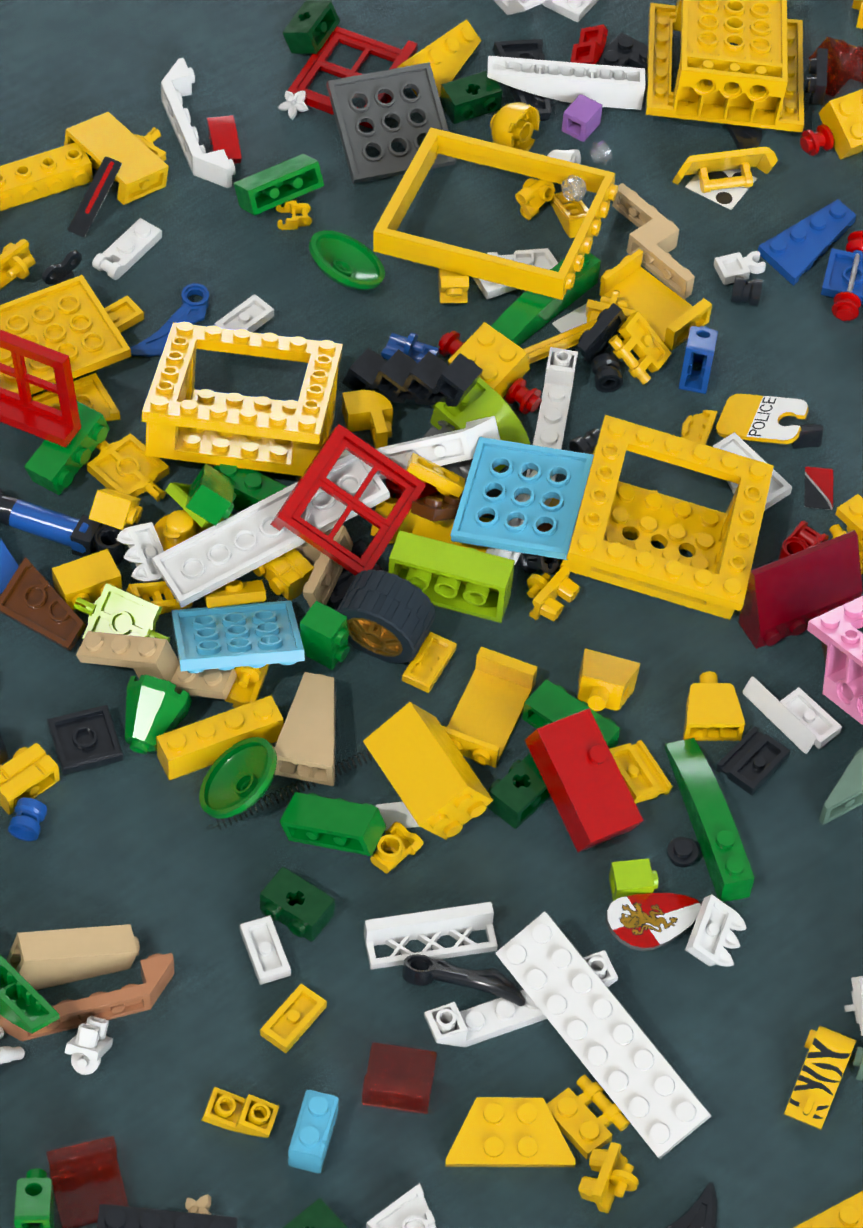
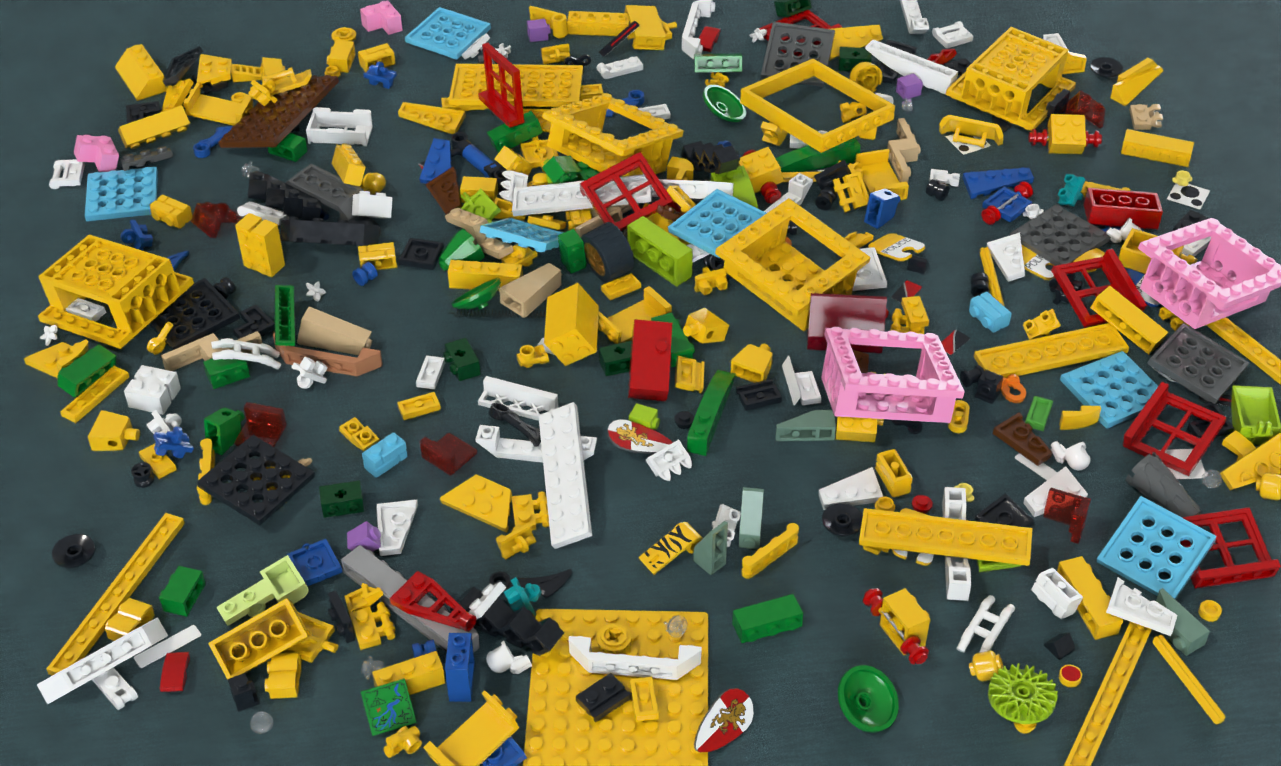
camera: 35 degrees right, 10 degrees down
green brick [280,792,387,856] -> none
clear plate [562,175,586,202] -> none

